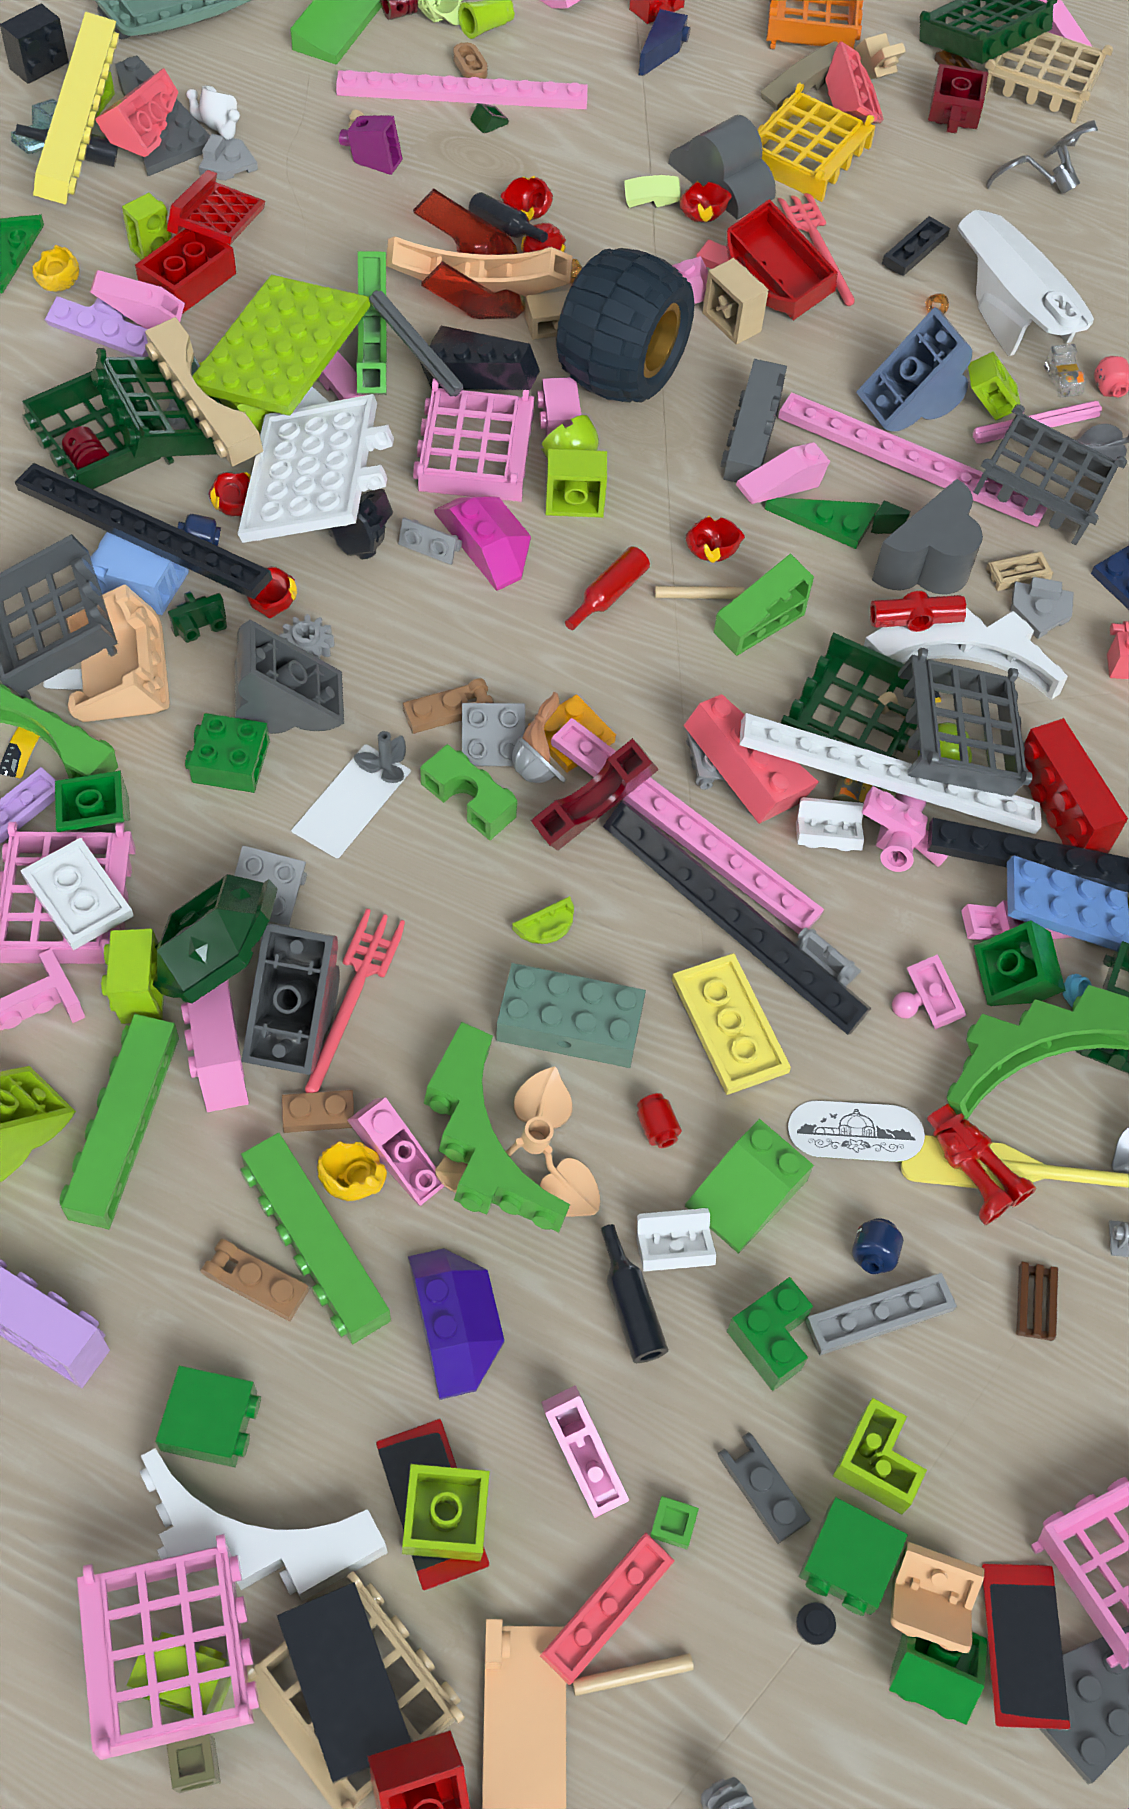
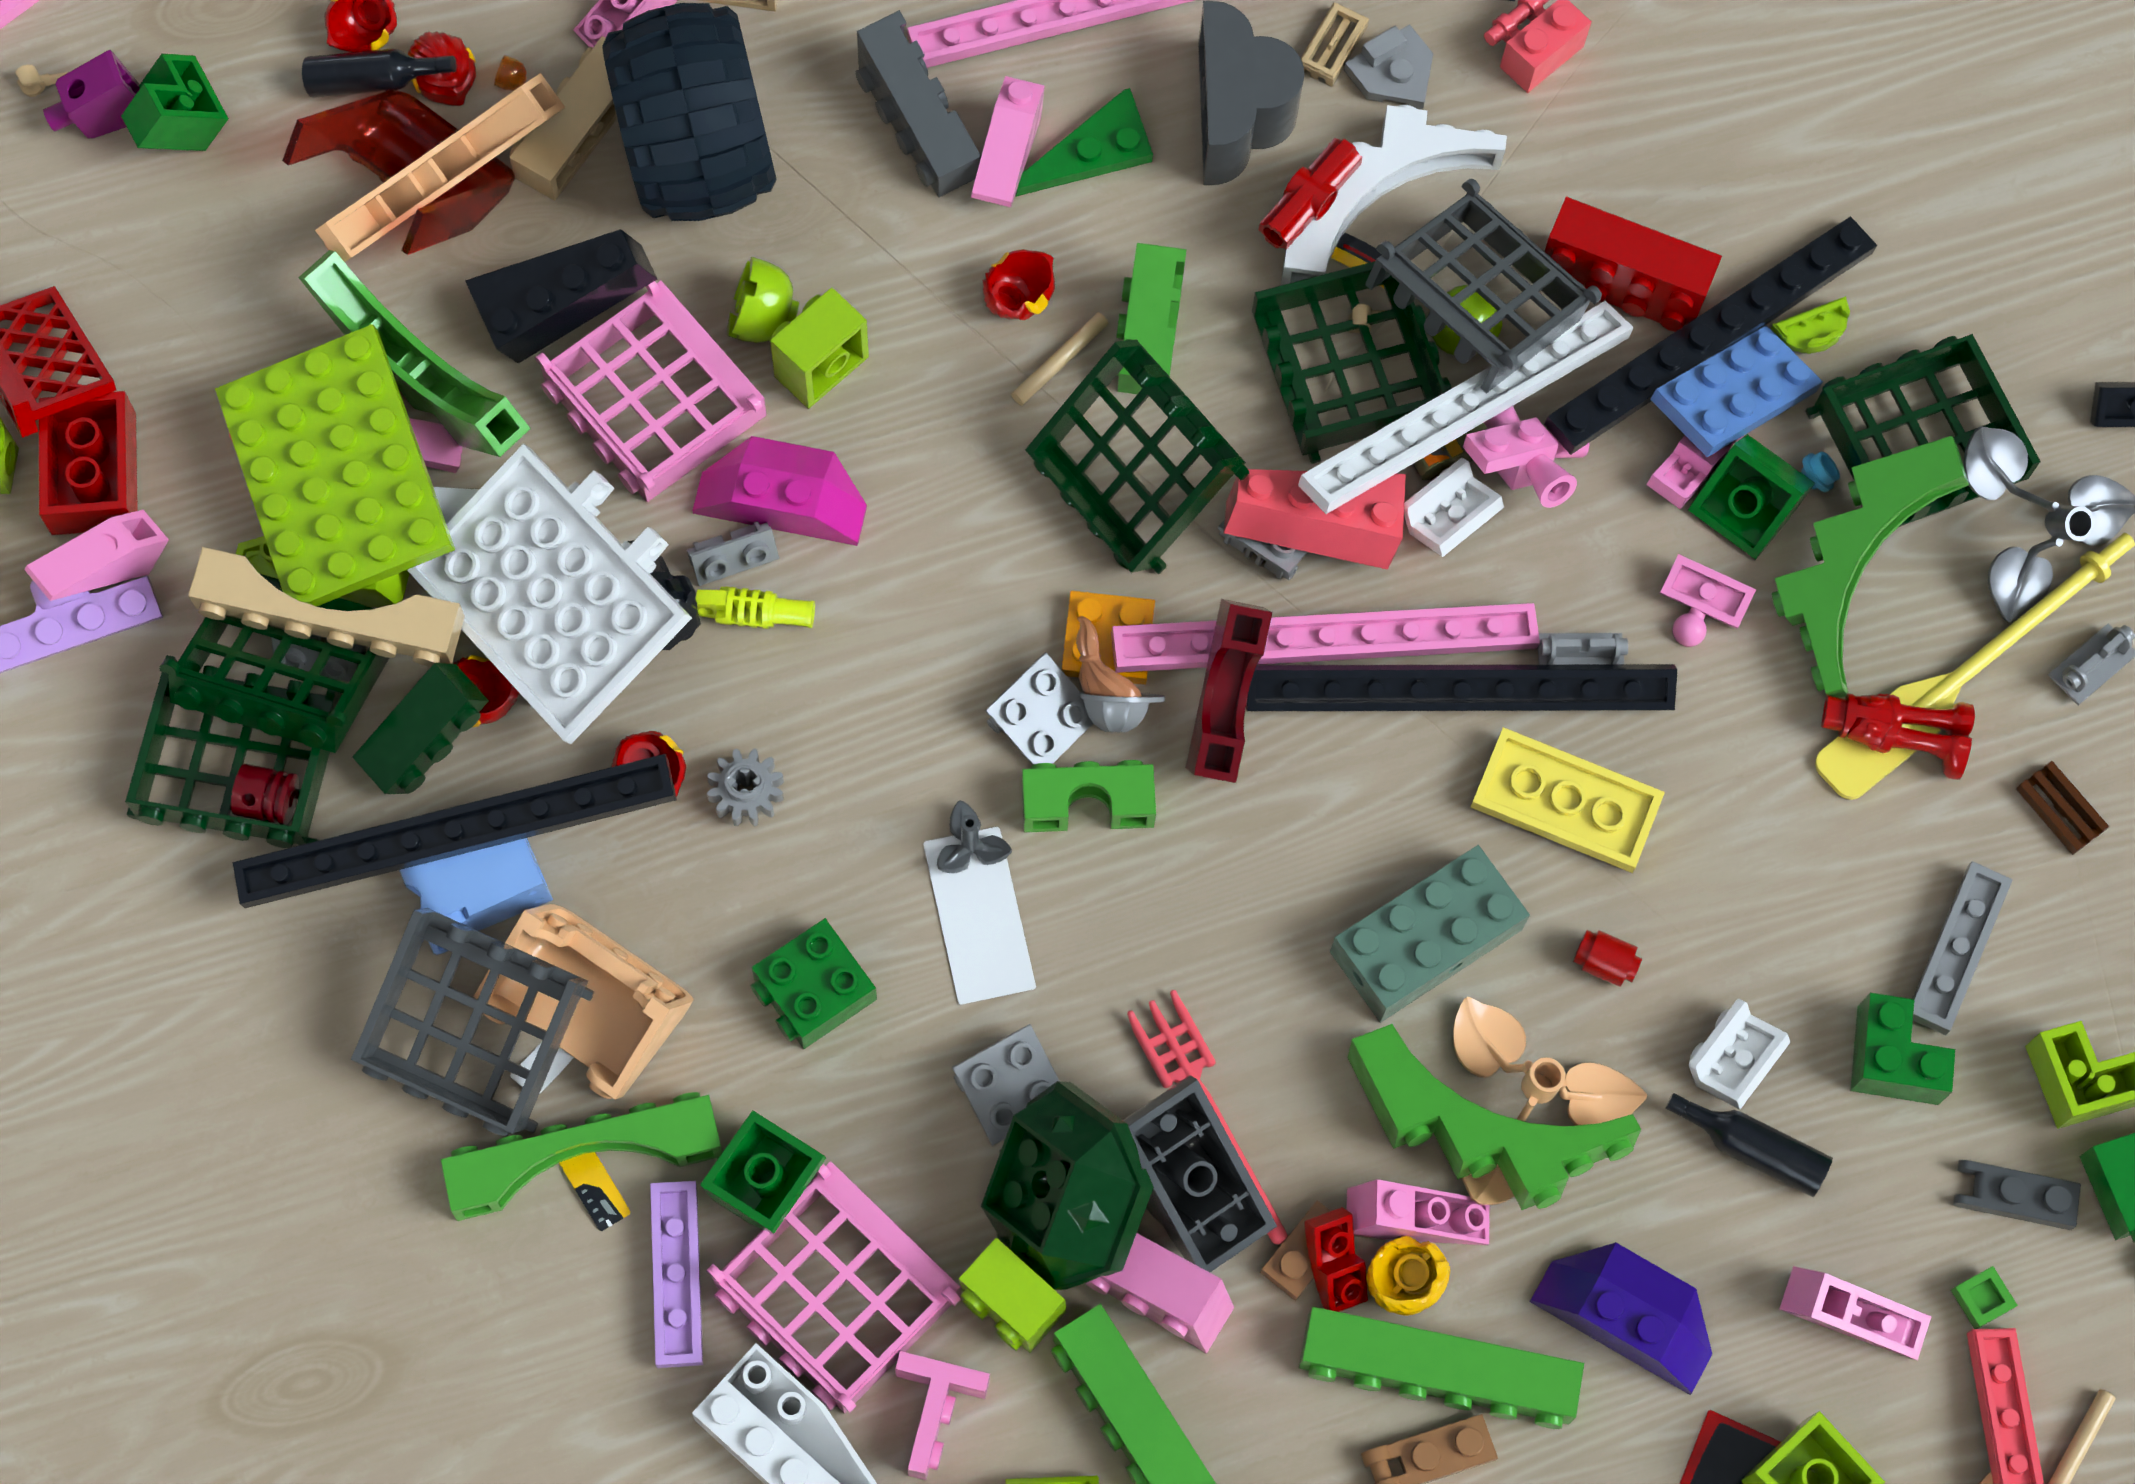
camera: 45 degrees left, 10 degrees up
white plate [20,838,134,950] -> none
dark green hips [168,591,227,643] -> none
dark blue head [178,514,221,546] -> none
dark grey brick [235,620,344,734] -> none
dark grey axle [369,290,463,397] -> none
medium nougat plate [403,678,494,734] -> none
lime plate [512,896,574,944] -> none
bright pink brick [537,377,582,437] -> none
red piece [565,546,650,631] -> none
bright green slope [685,1119,814,1254] -> none
white sticker [788,1101,925,1162] -> none
dark blue head [852,1218,904,1274] -> none
dark green slope [871,500,911,534] -> none
none -> green brick [121,53,229,151]
none -> dark green brick [352,663,489,794]
none -> neon yellow hinge [695,587,815,629]
none -> dark green window [1025,339,1249,574]
none -> red slope [1304,1207,1368,1312]

